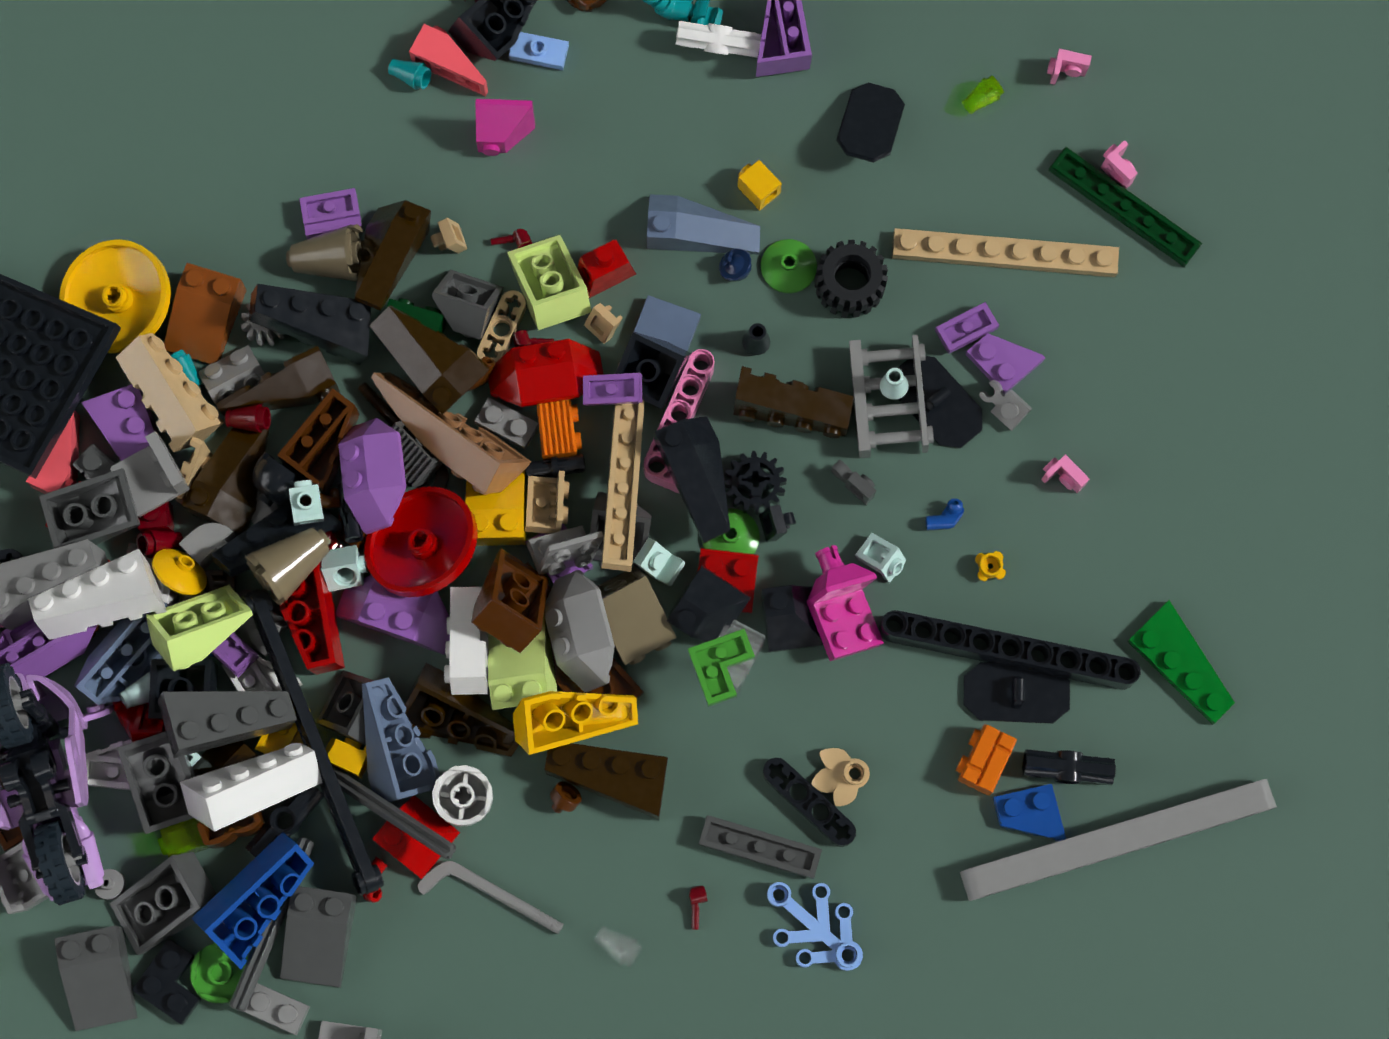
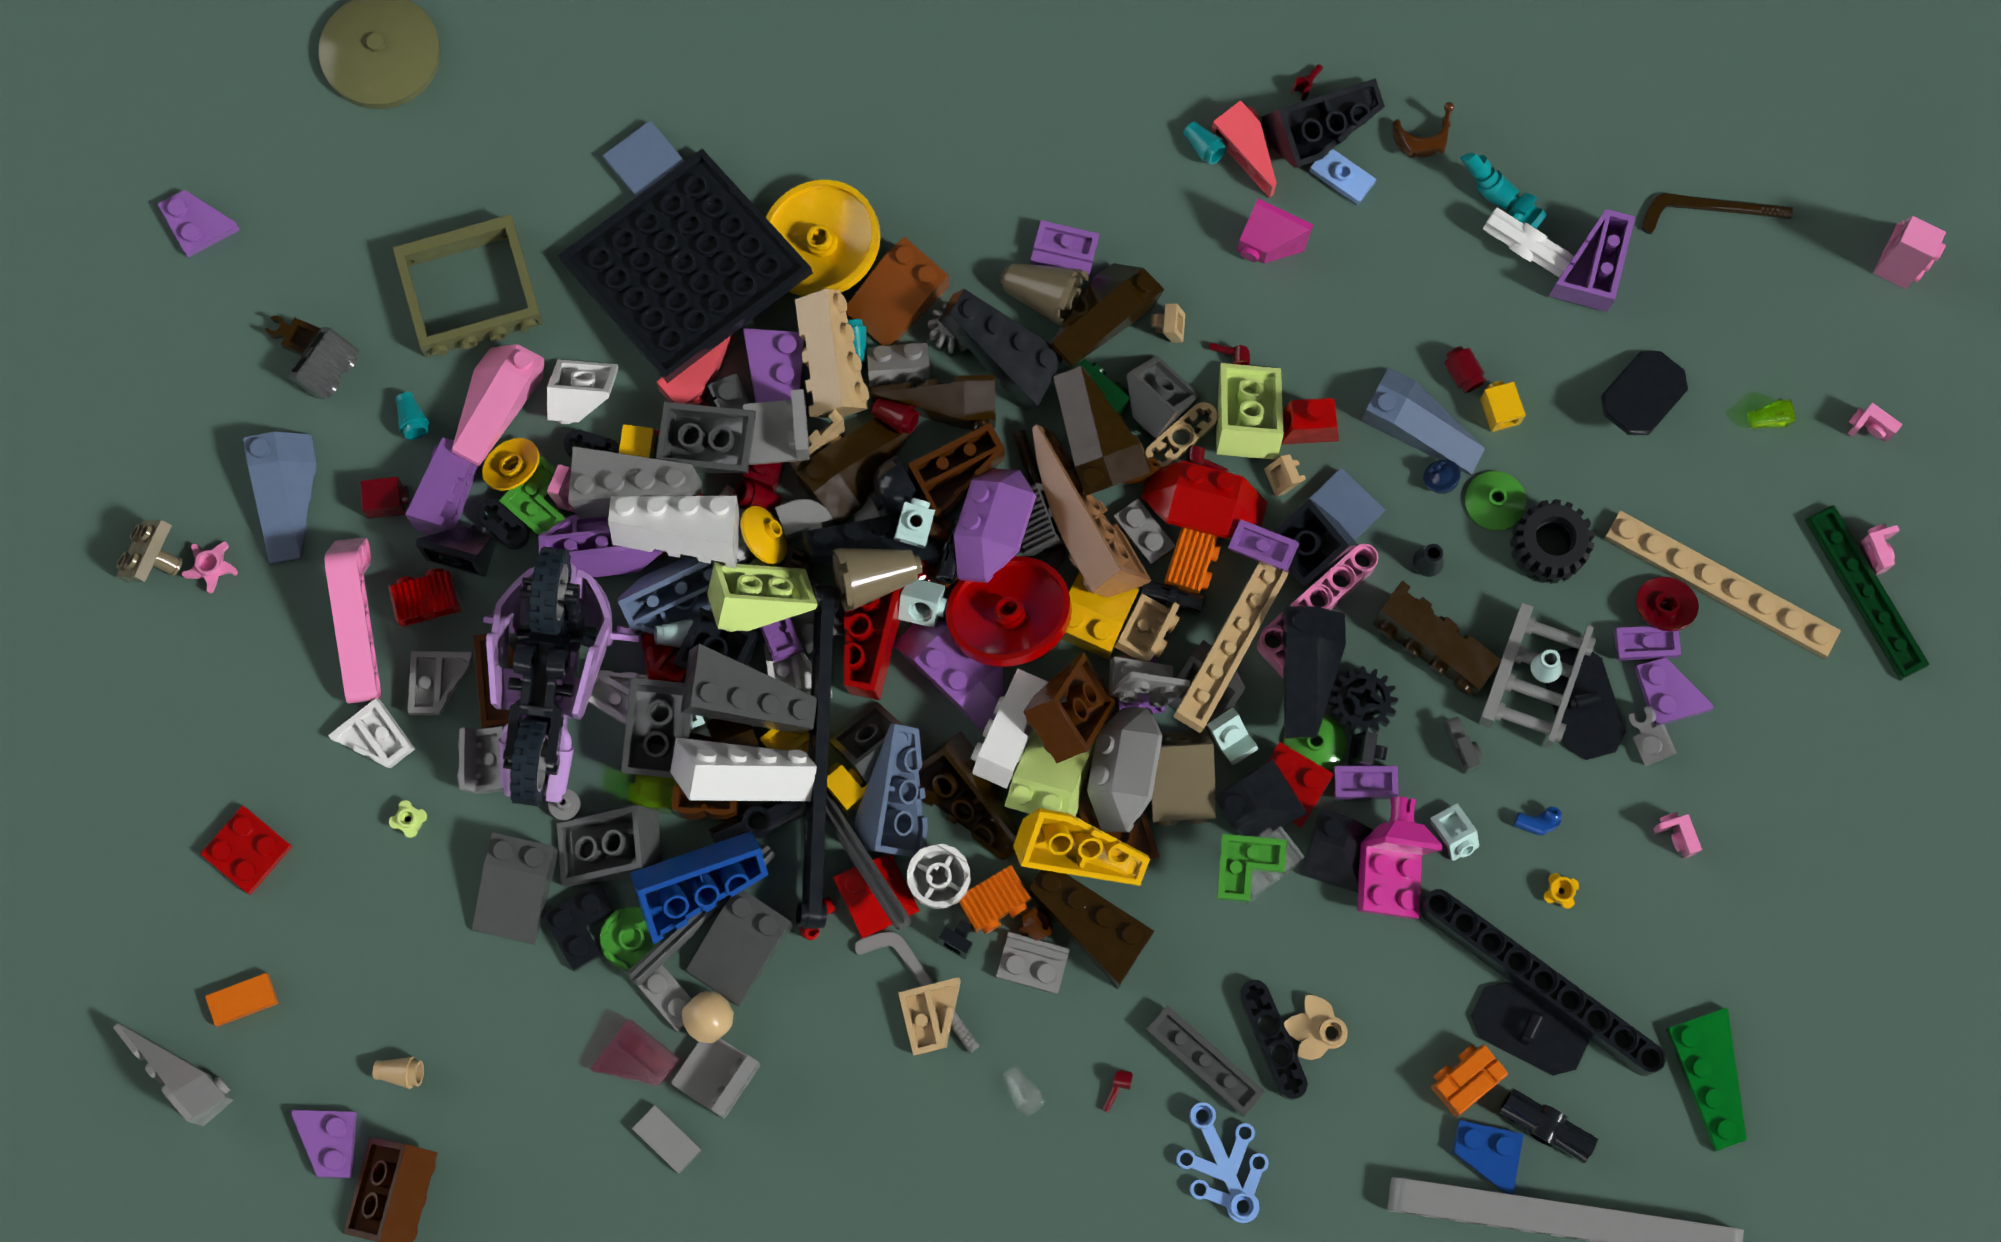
camera: 25 degrees right, 0 degrees up
none -> yellow brick [619,424,657,459]
none -> tan hair [682,991,734,1043]
none -> tan wing [898,977,961,1056]
none -> black tile [938,919,973,959]
none -> orange brick [957,865,1031,934]
none -> light grey plate [996,932,1070,995]
none -> medium lavender plate [1333,766,1399,799]
none -> dark red brick [1444,346,1486,394]
none -> dark red dish [1636,577,1699,631]

